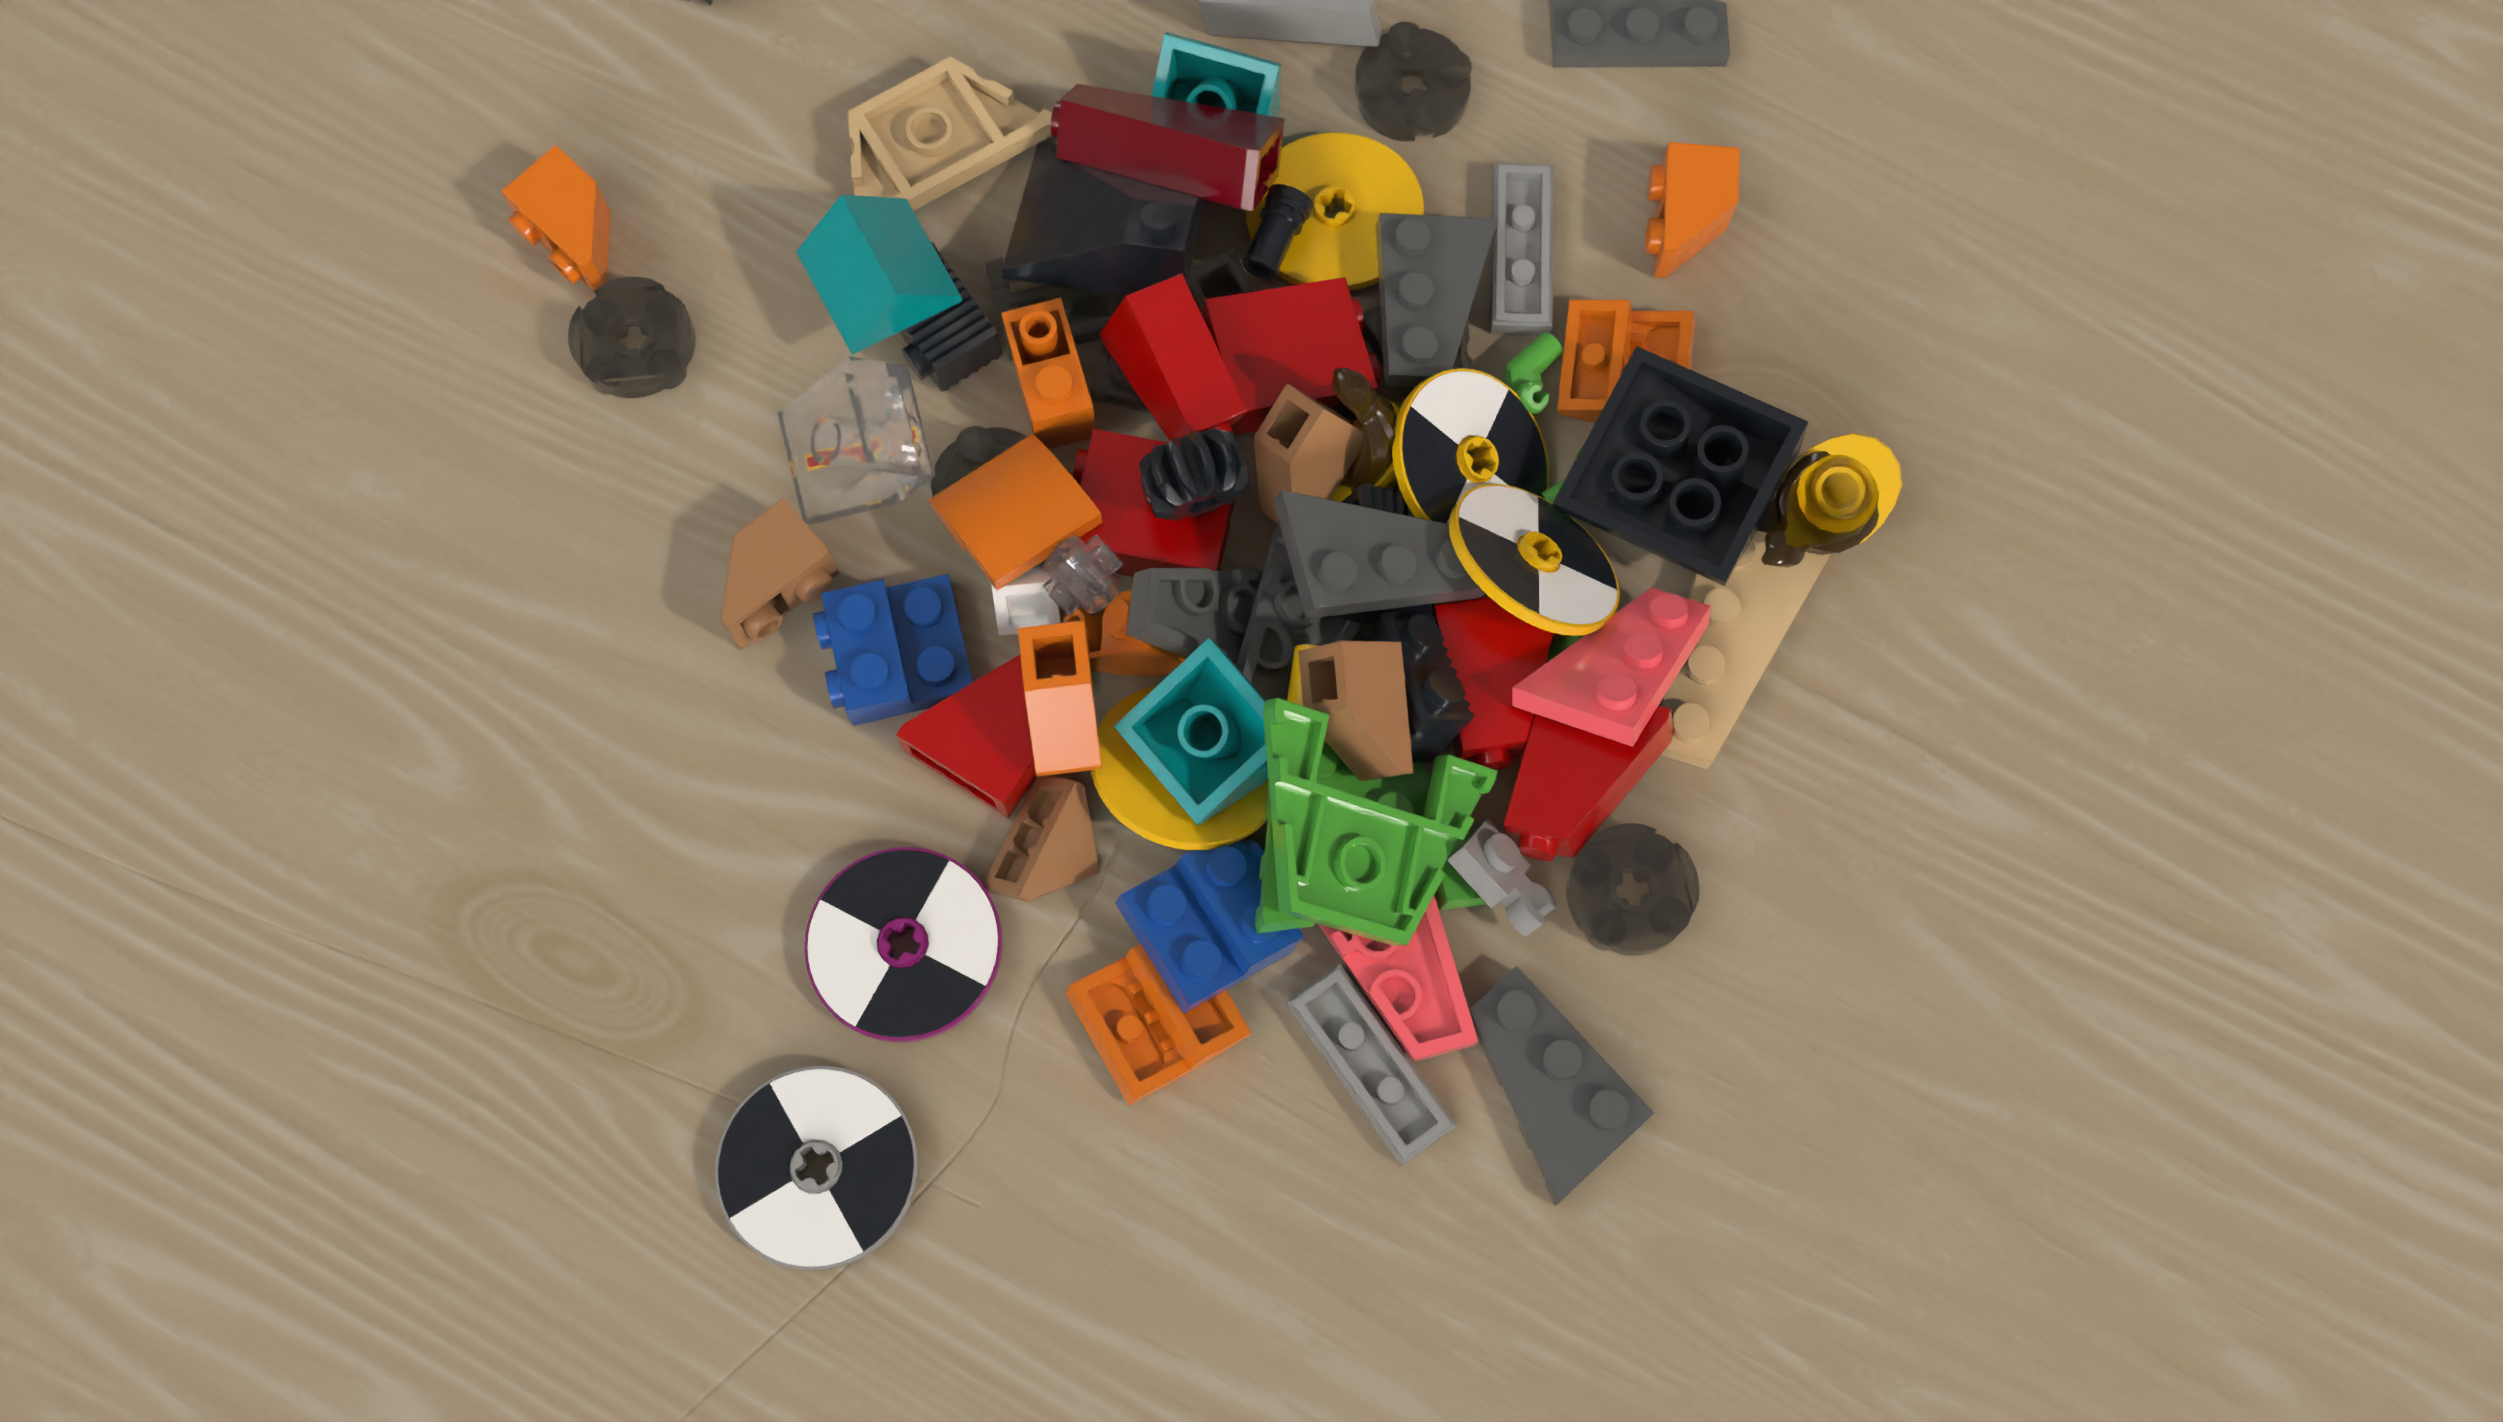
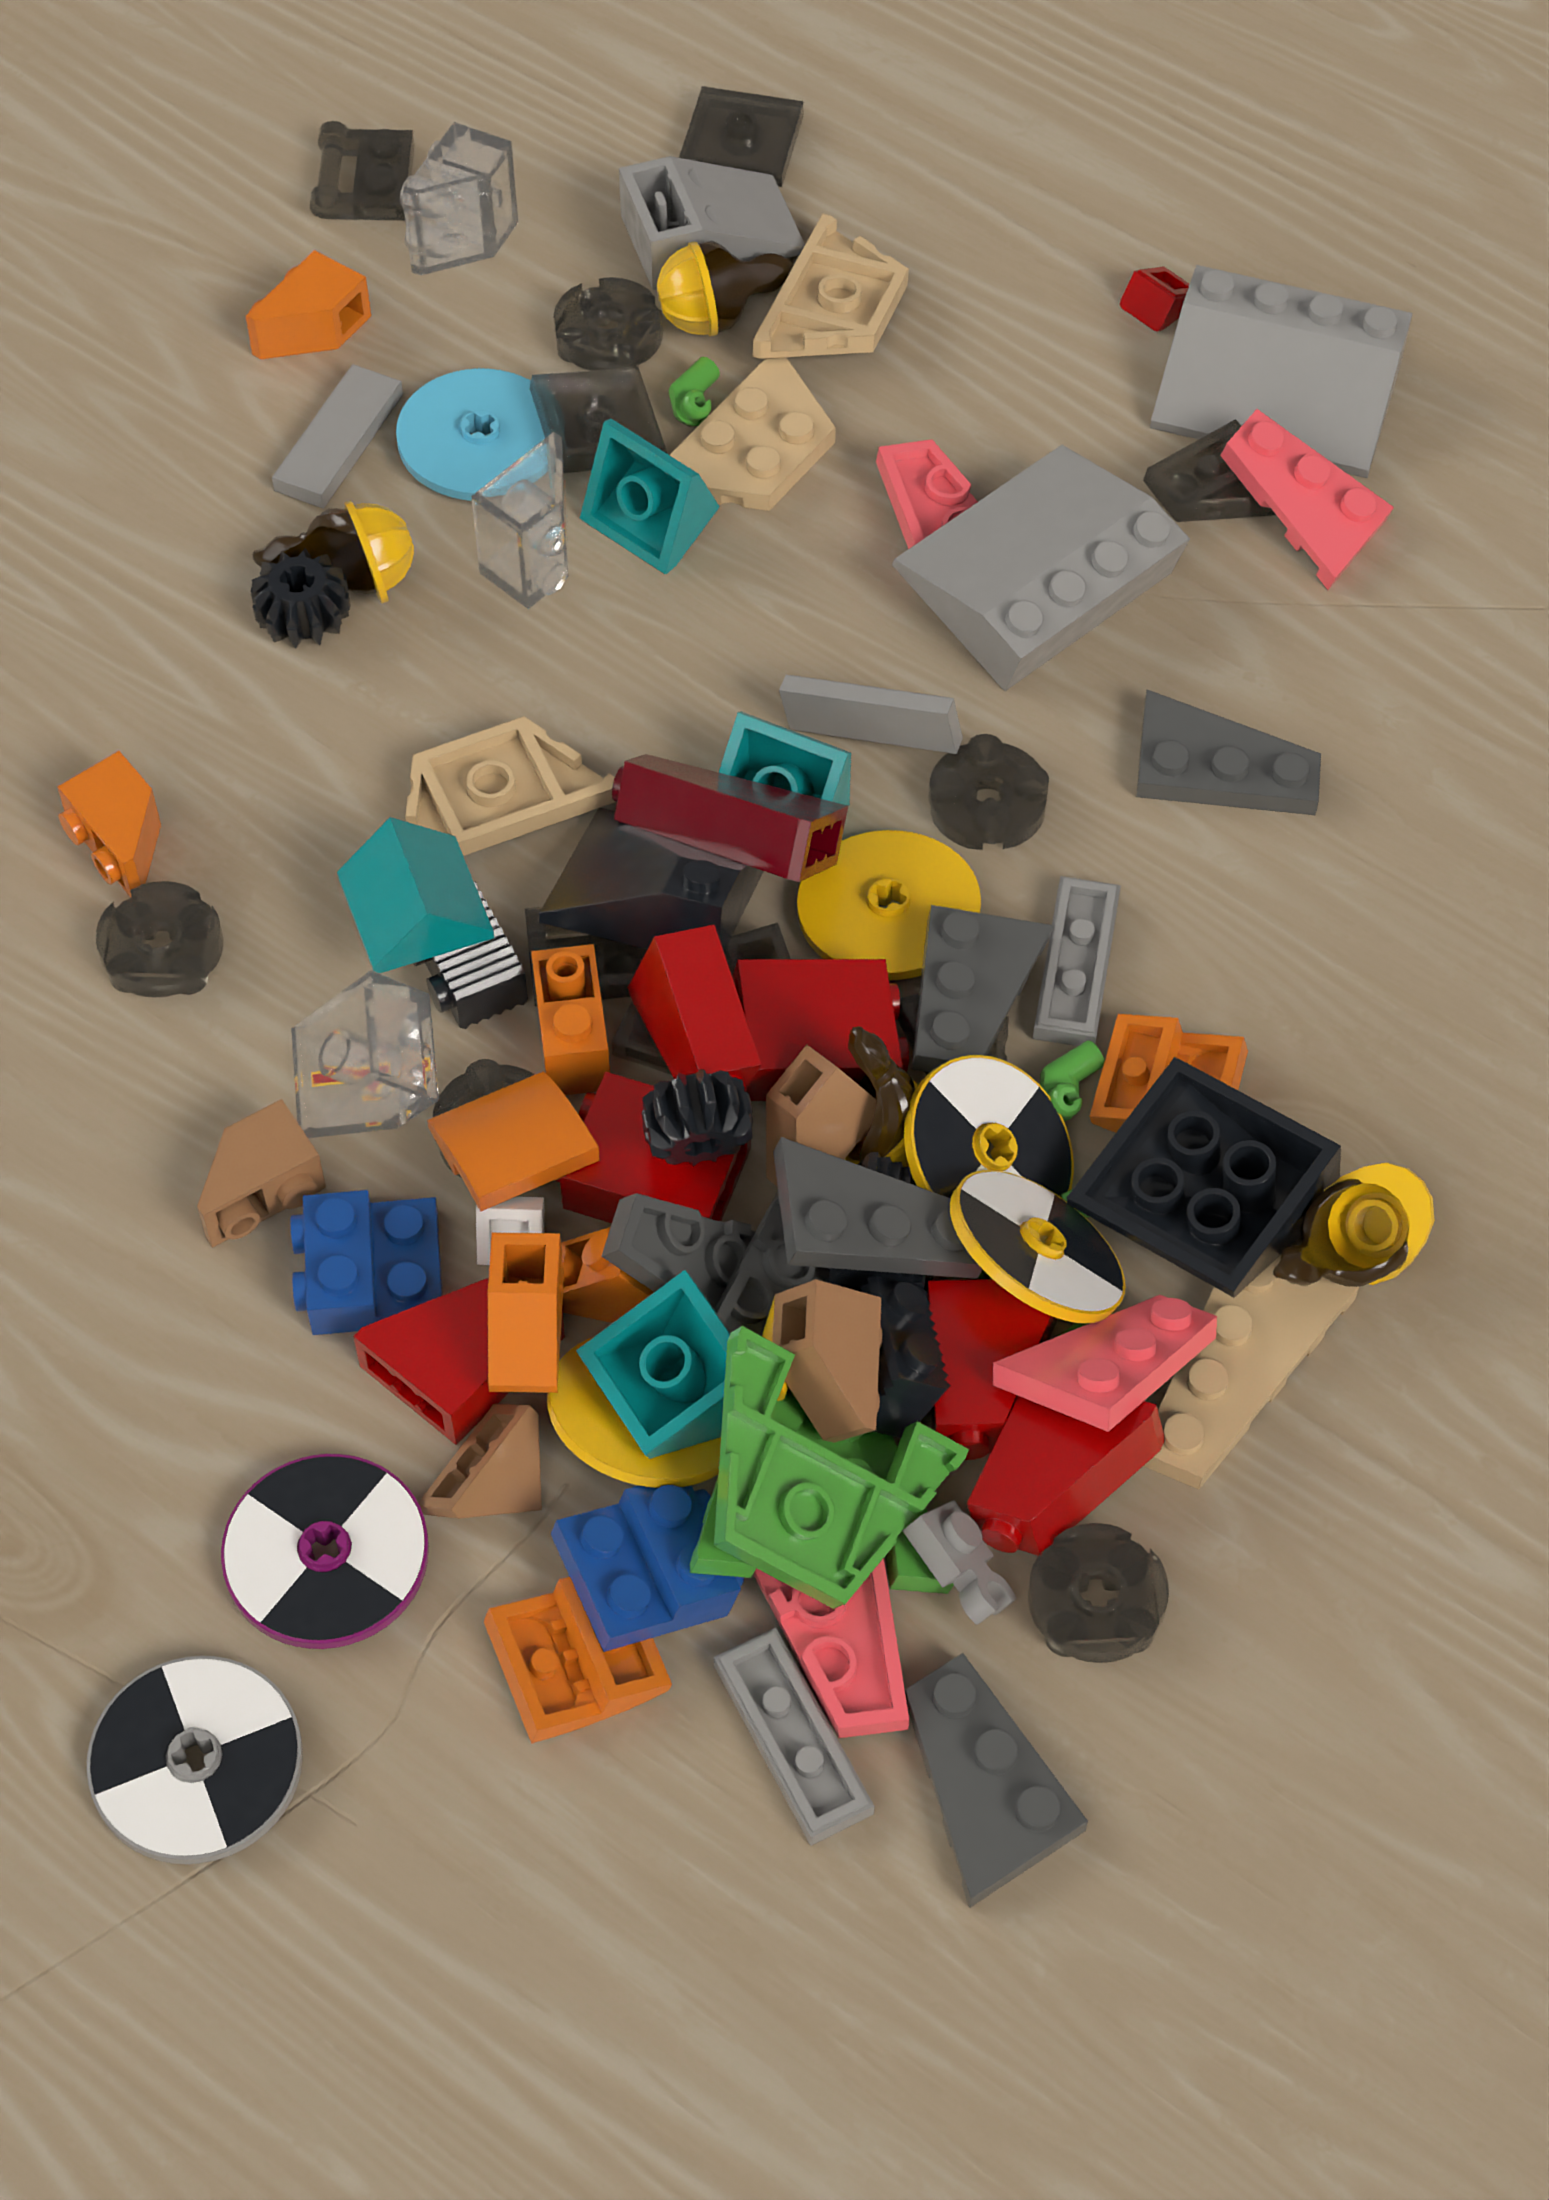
camera: 10 degrees right, 15 degrees down
clear gear [1043,535,1123,615] -> none
black pin [1241,184,1314,280] -> none
orange slope [1645,142,1740,278] -> none

